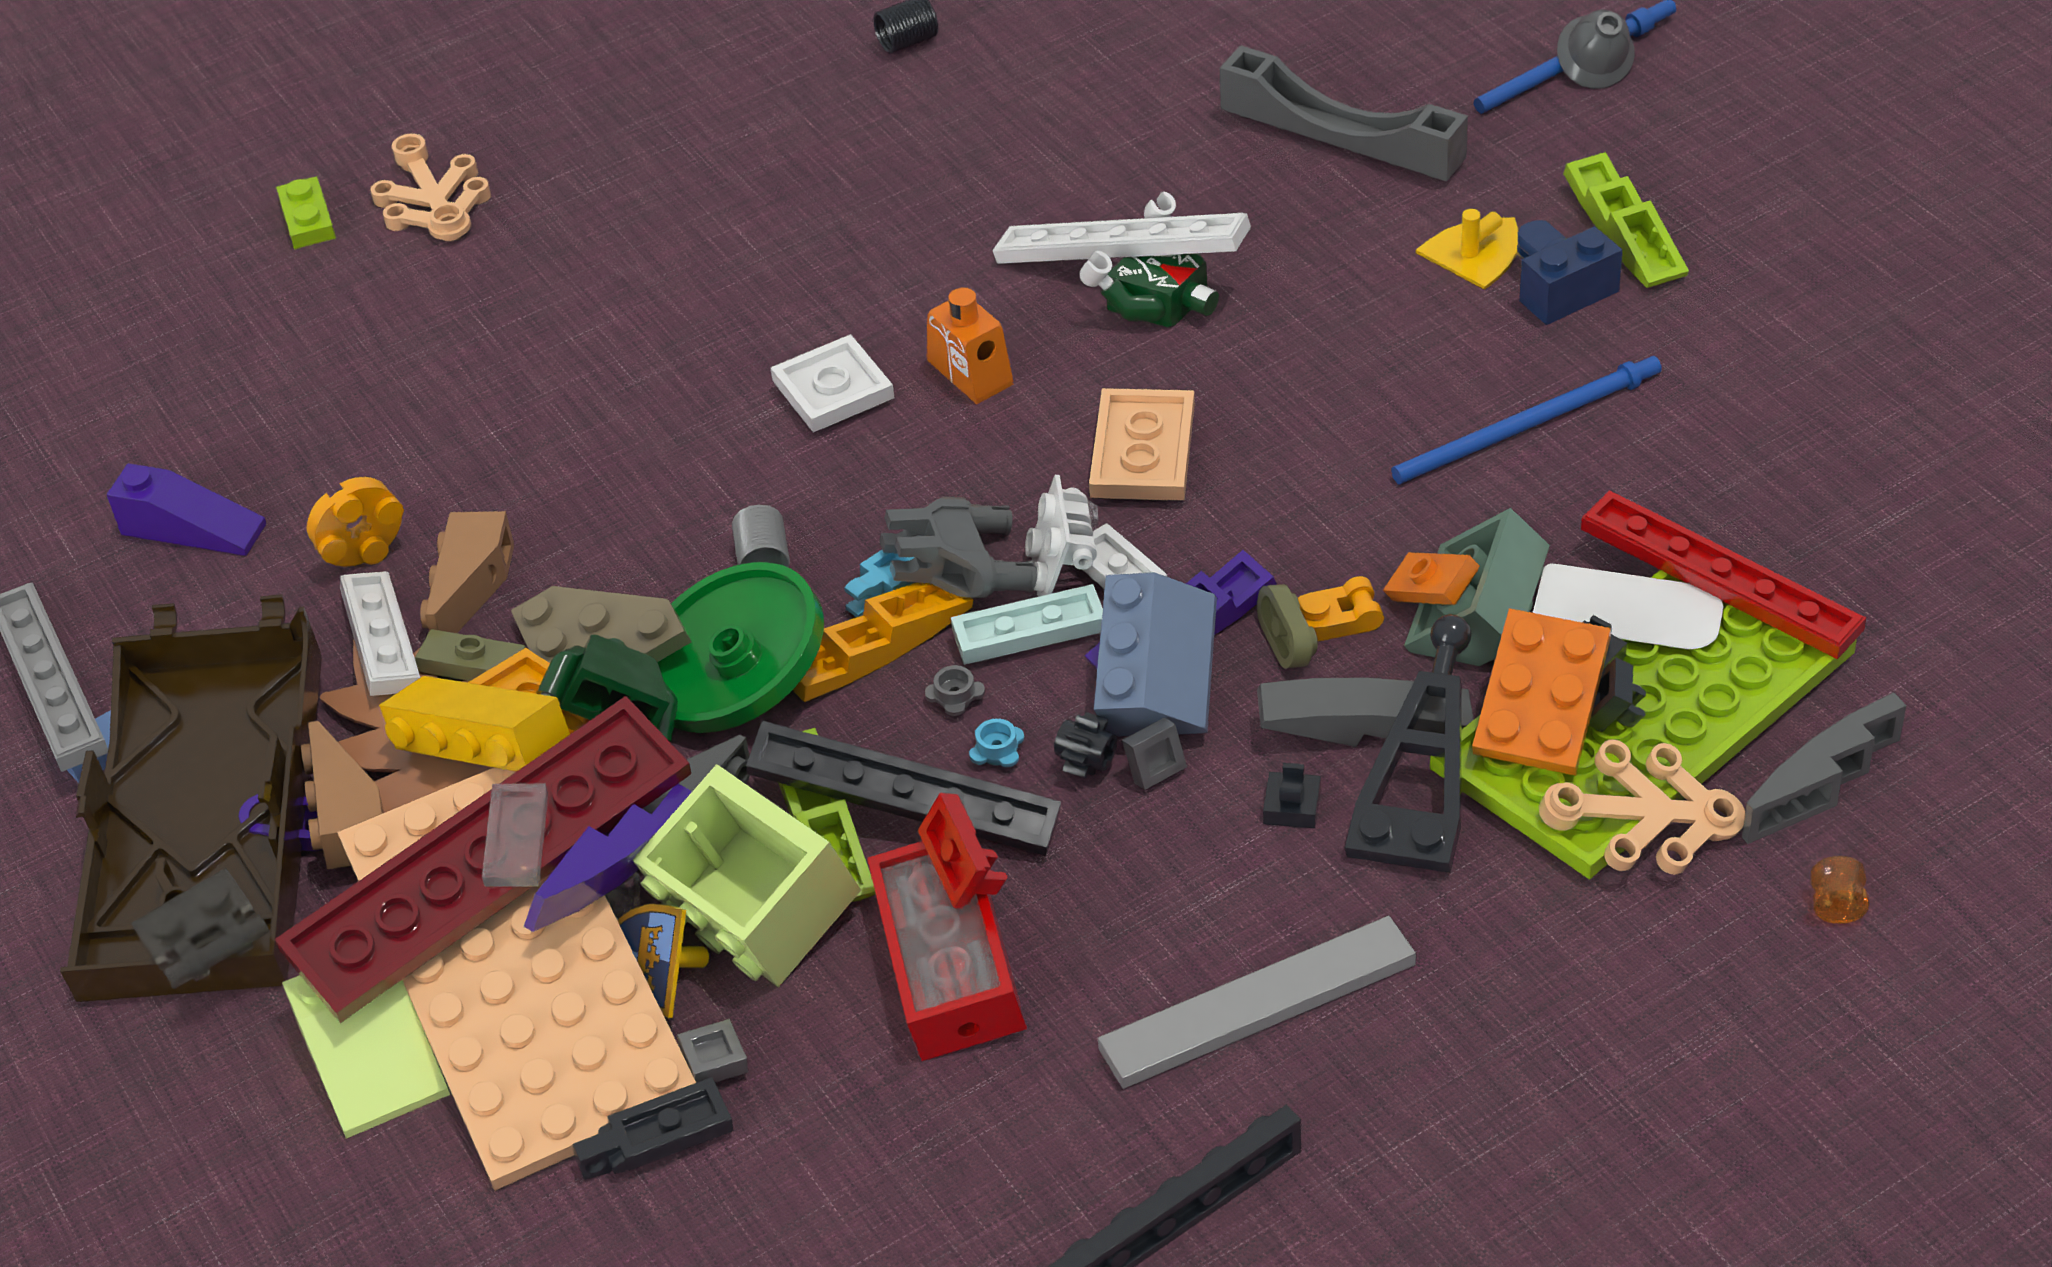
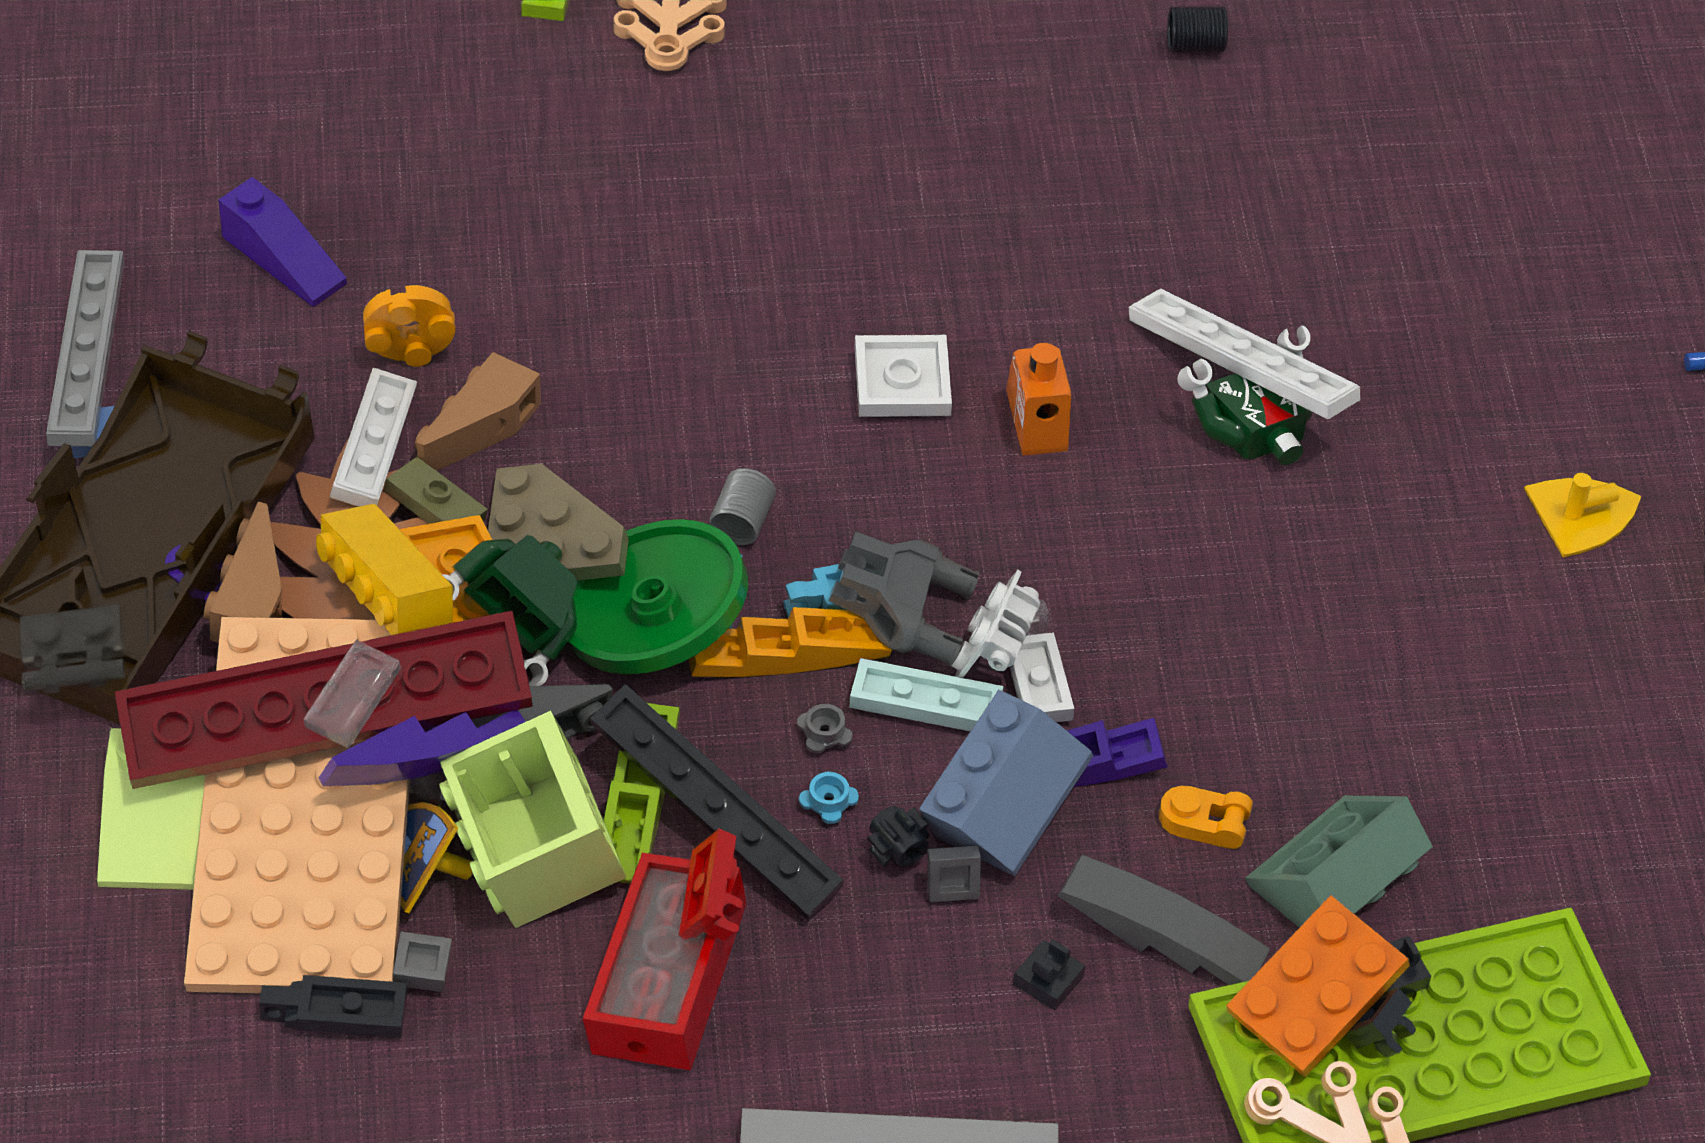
camera: 20 degrees right, 5 degrees up
light nougat plate [1089,388,1195,501] -> none
dark grey arch [1220,45,1468,181] -> none
olive plate [1257,584,1318,669] -> none
black plate [1345,614,1471,873] -> none
orange plate [1383,552,1480,605] -> none
blue bar [1391,356,1662,484] -> none
dark blue brick [1517,220,1623,325] -> none
white sticker [1533,564,1723,649] -> none
red tile [1581,490,1867,659] -> none

